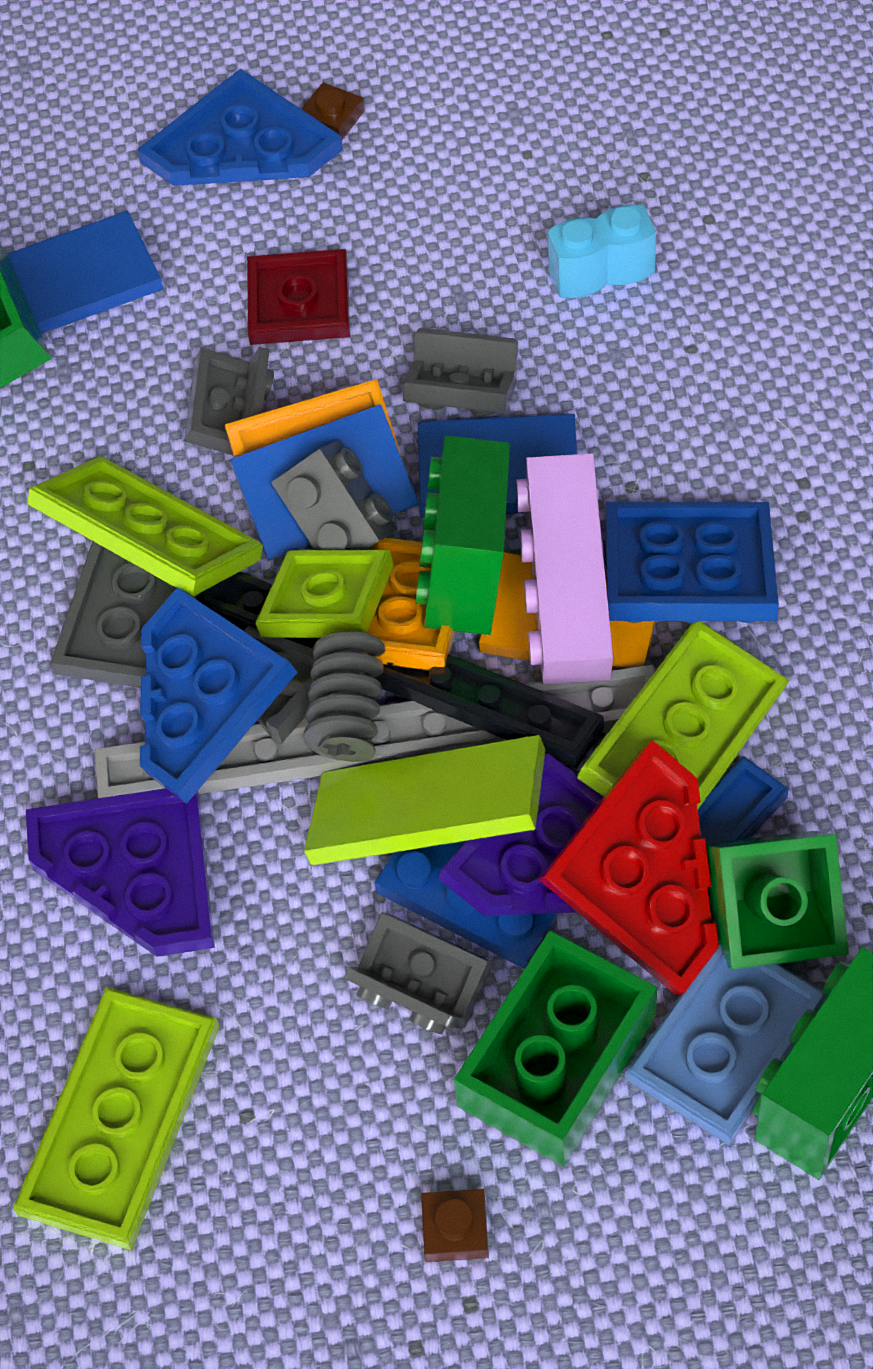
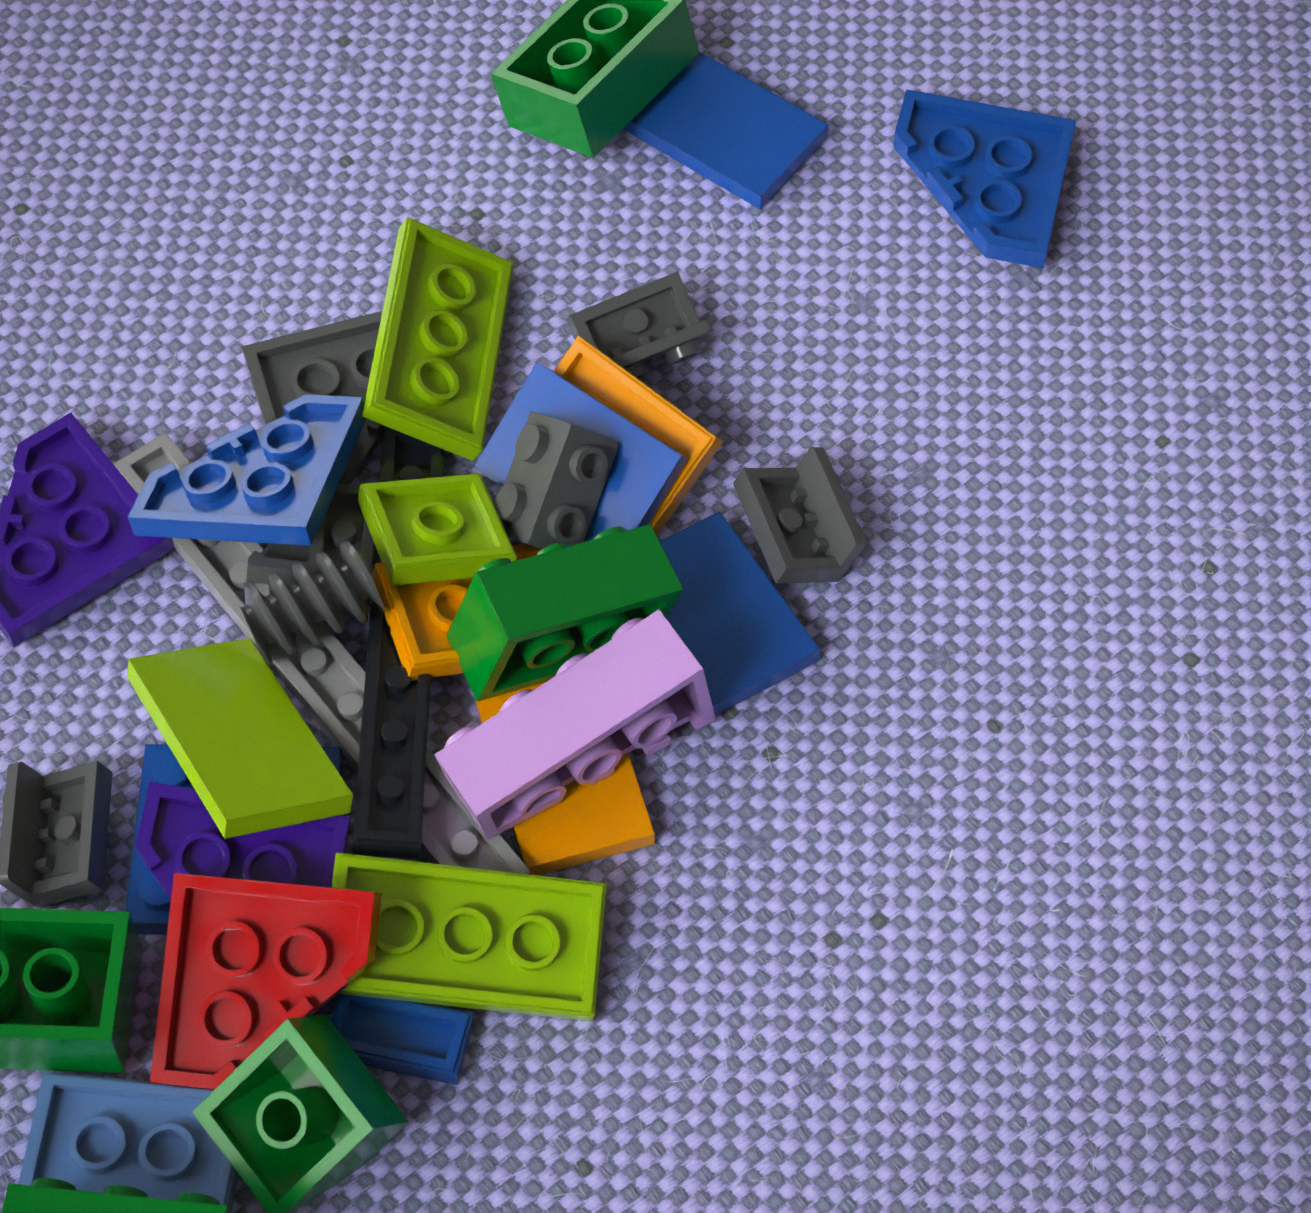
camera: 55 degrees right, 0 degrees up
dark red tile [247,249,351,345] -> none
reddish brown plate [302,82,365,140] -> none
medium azure brick [548,205,656,298] -> none
blue plate [606,502,779,623] -> none

